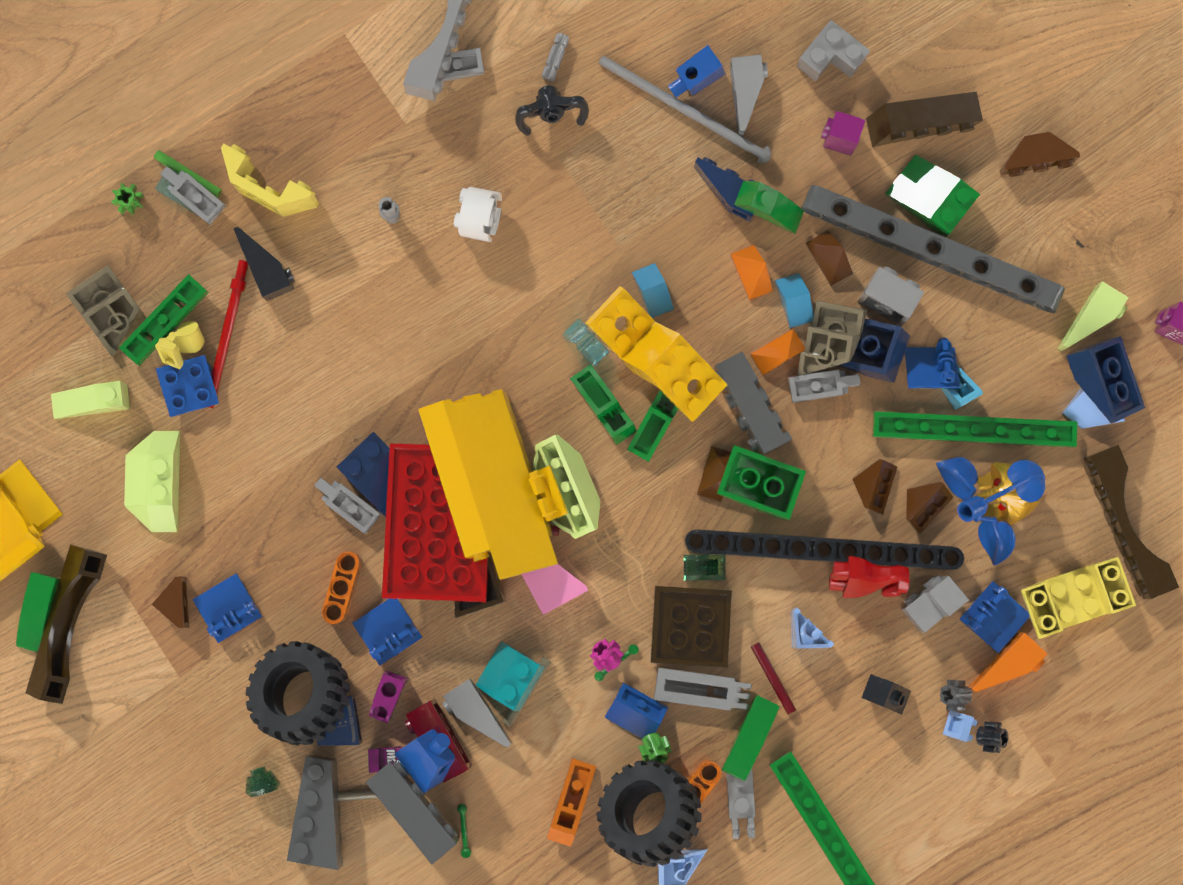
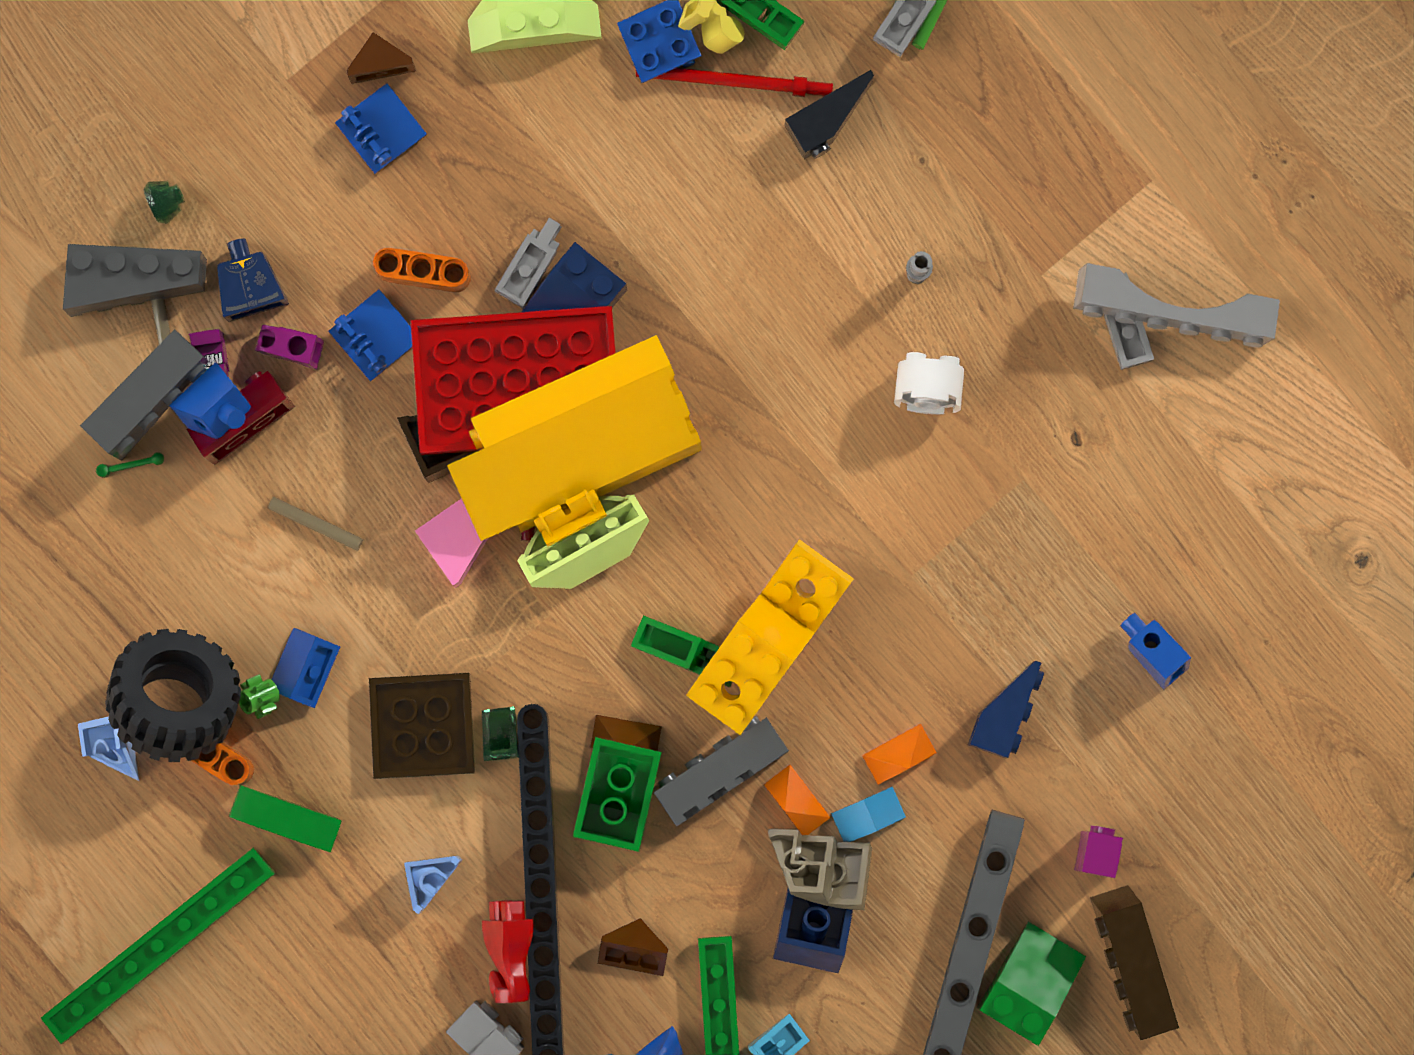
camera: 85 degrees right, 0 degrees up
light yellow slope [221,143,319,217] -> none
black tyre [245,641,350,746] -> none
light grey slope [442,678,512,747] -> none
teal slope [476,641,545,711] -> none
black piece [515,85,589,136] -> none
light grey axle [542,33,569,82] -> none
orange slope [546,758,597,847] -> none
clear light blue leg [561,318,610,367] -> none
green slope [570,364,637,445] -> none
dark pink gear [590,639,624,672] -> none
green hinge [594,644,638,681] -> none
light grey bar [599,55,772,164] -> none
dark azure slope [632,263,674,318] -> none
light grey hinge [654,667,752,711] -> none
light grey hinge [726,769,755,839] -> none
light grey slope [730,55,768,137] -> none
green slope [734,181,804,234] -> none
dark red bar [751,642,796,715] -> none
light grey hinge [788,370,861,403] -> none
light grey brick [796,20,870,82] -> none
reddish brown slope [805,231,853,286] -> none
light grey brick [857,267,924,326] -> none
black brick [861,674,911,715] -> none
blue hinge [904,338,960,388] -> none
reddish brown slope [906,482,954,534] -> none

